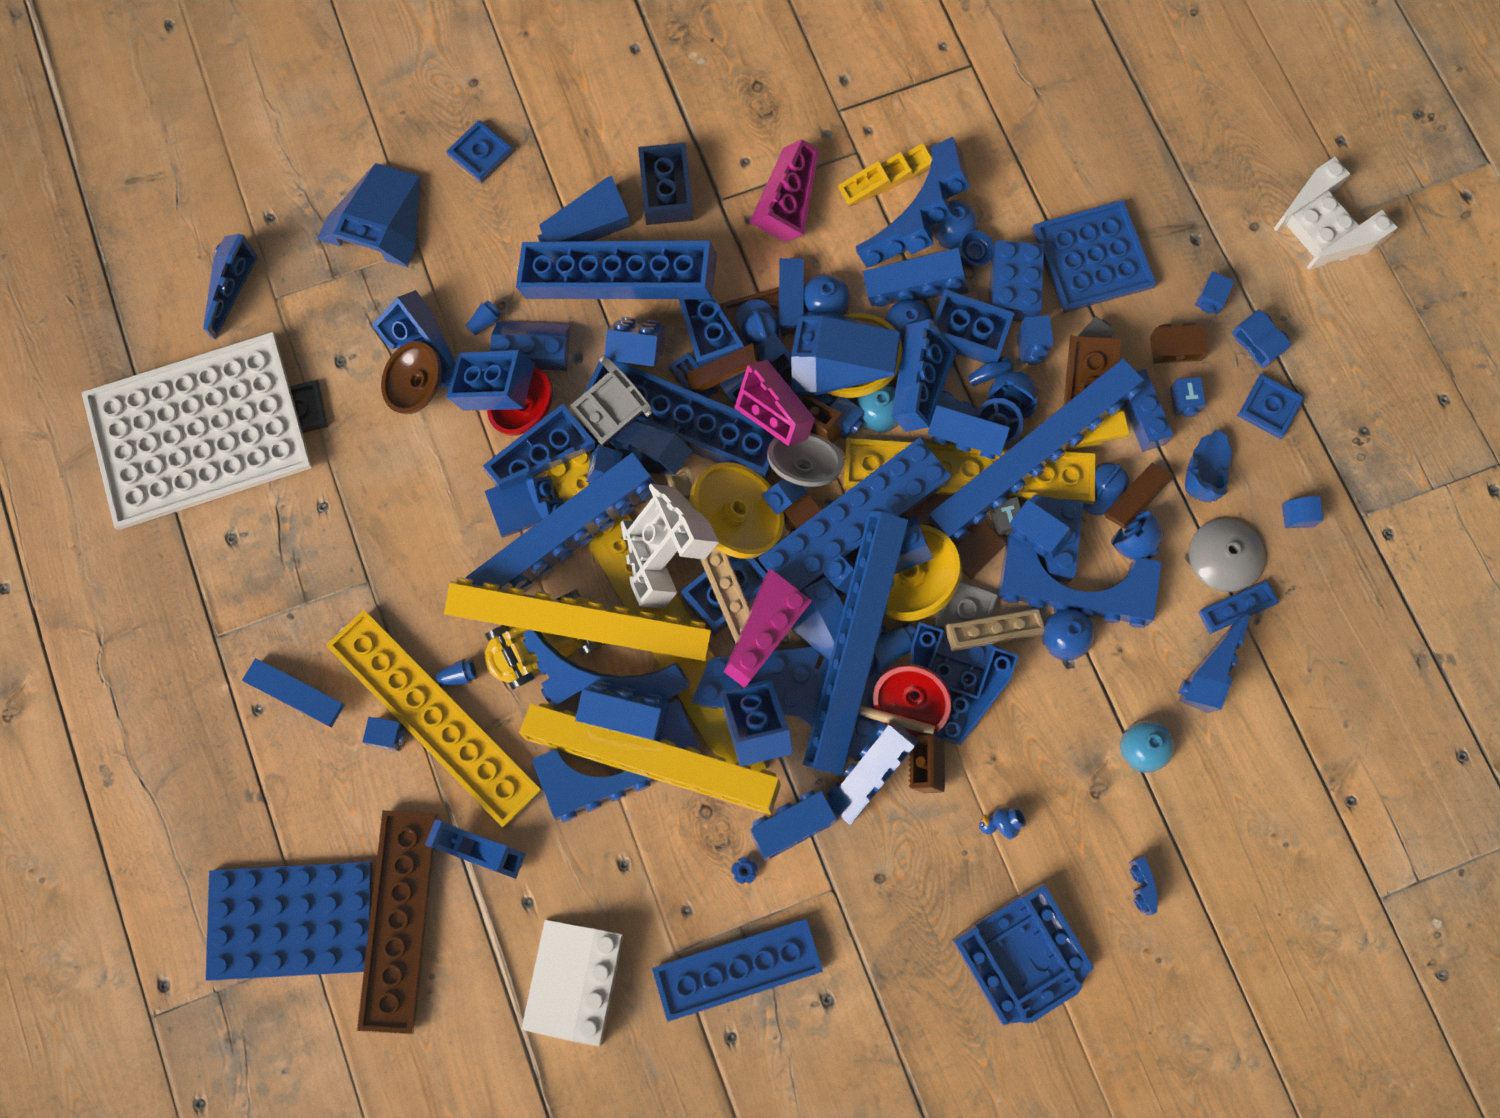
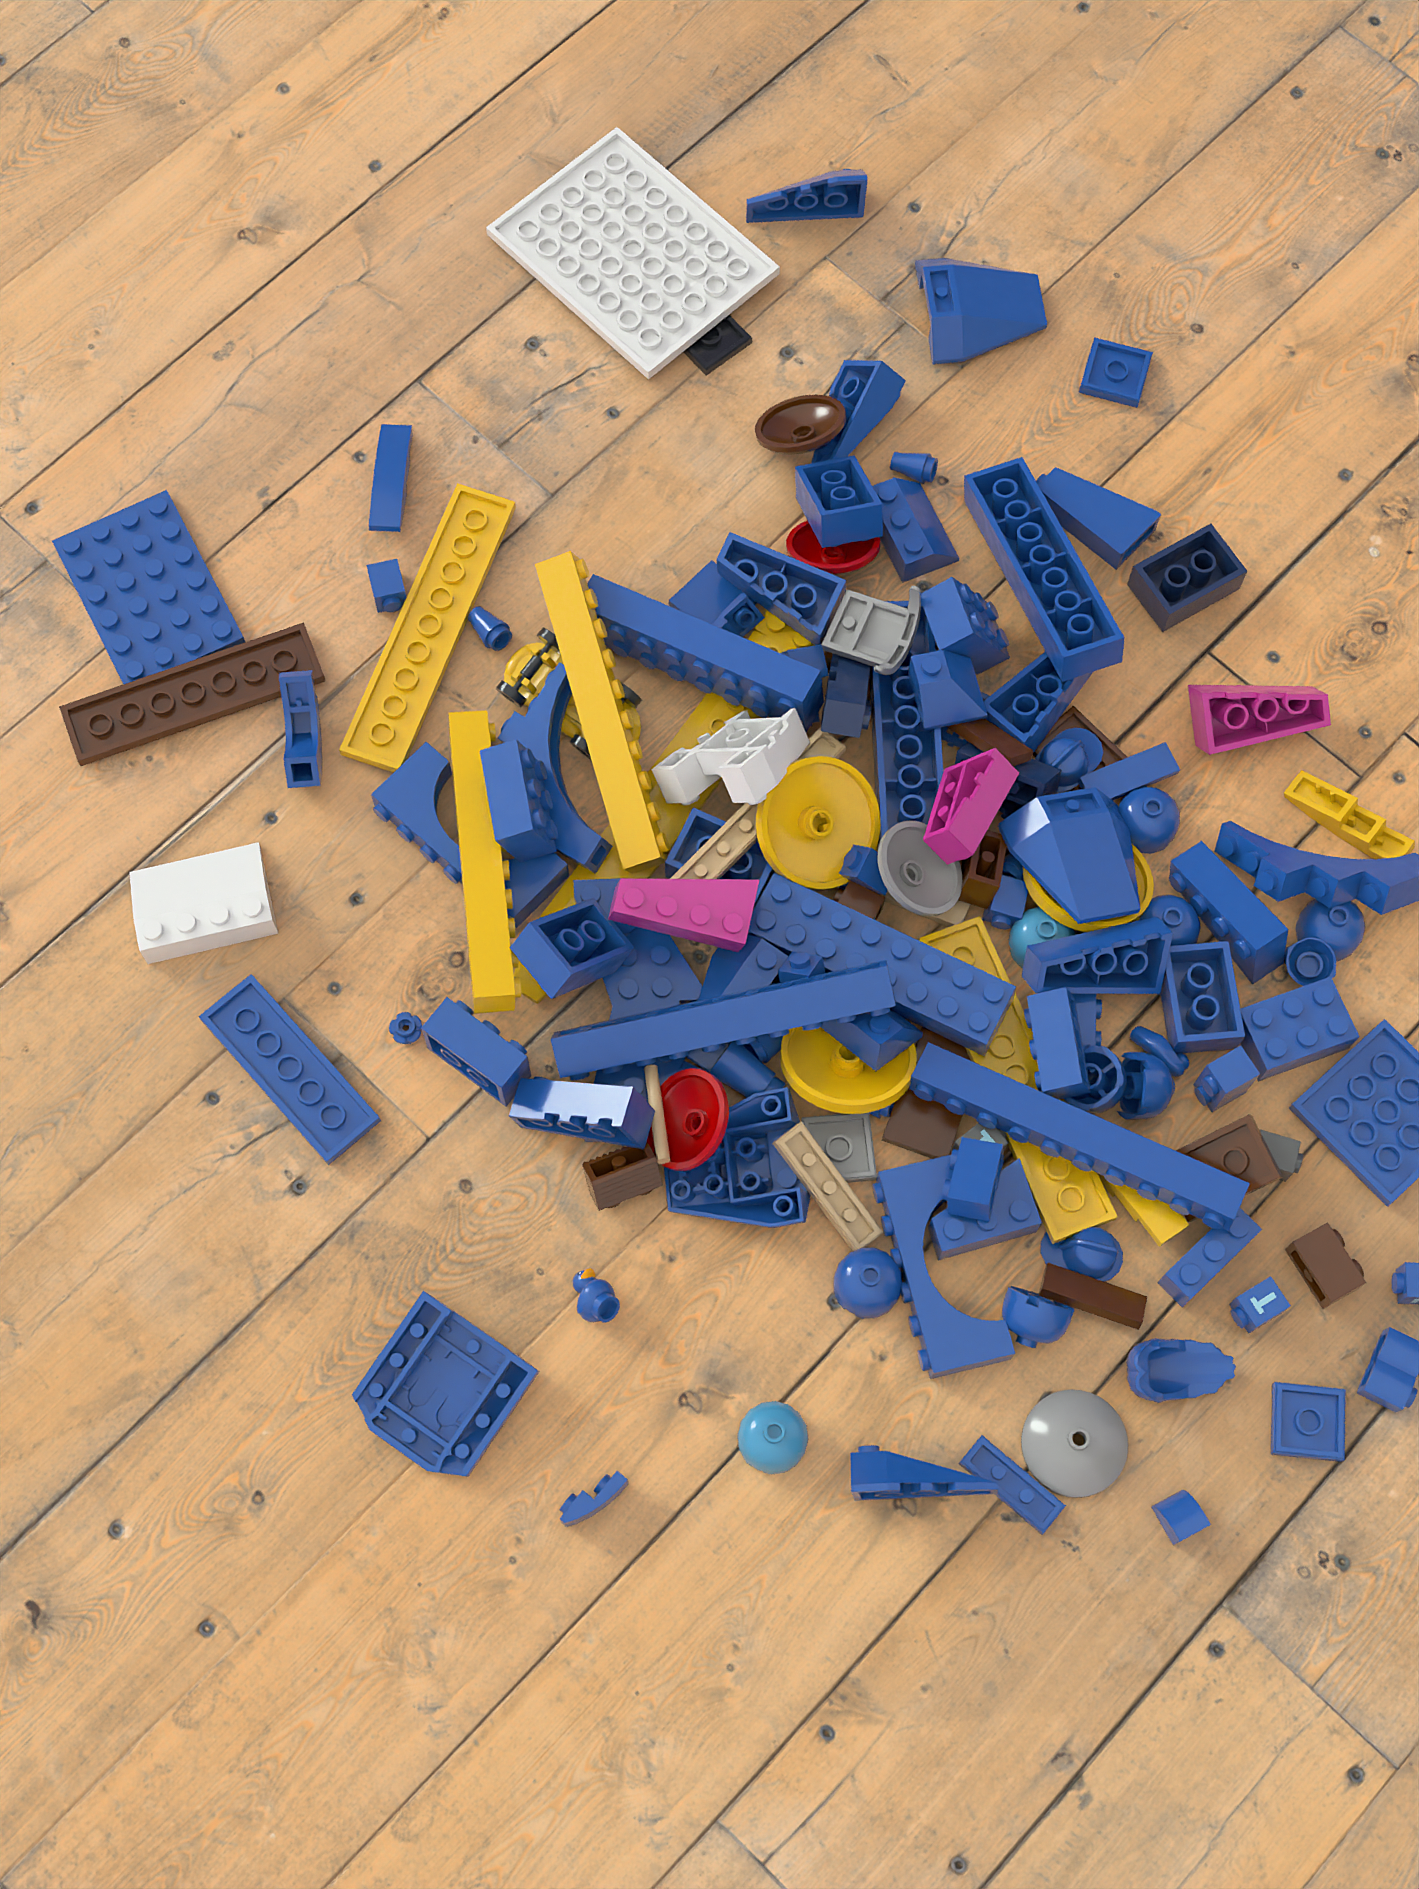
camera: 65 degrees right, 5 degrees down
none -> blue slope [908,650,987,731]

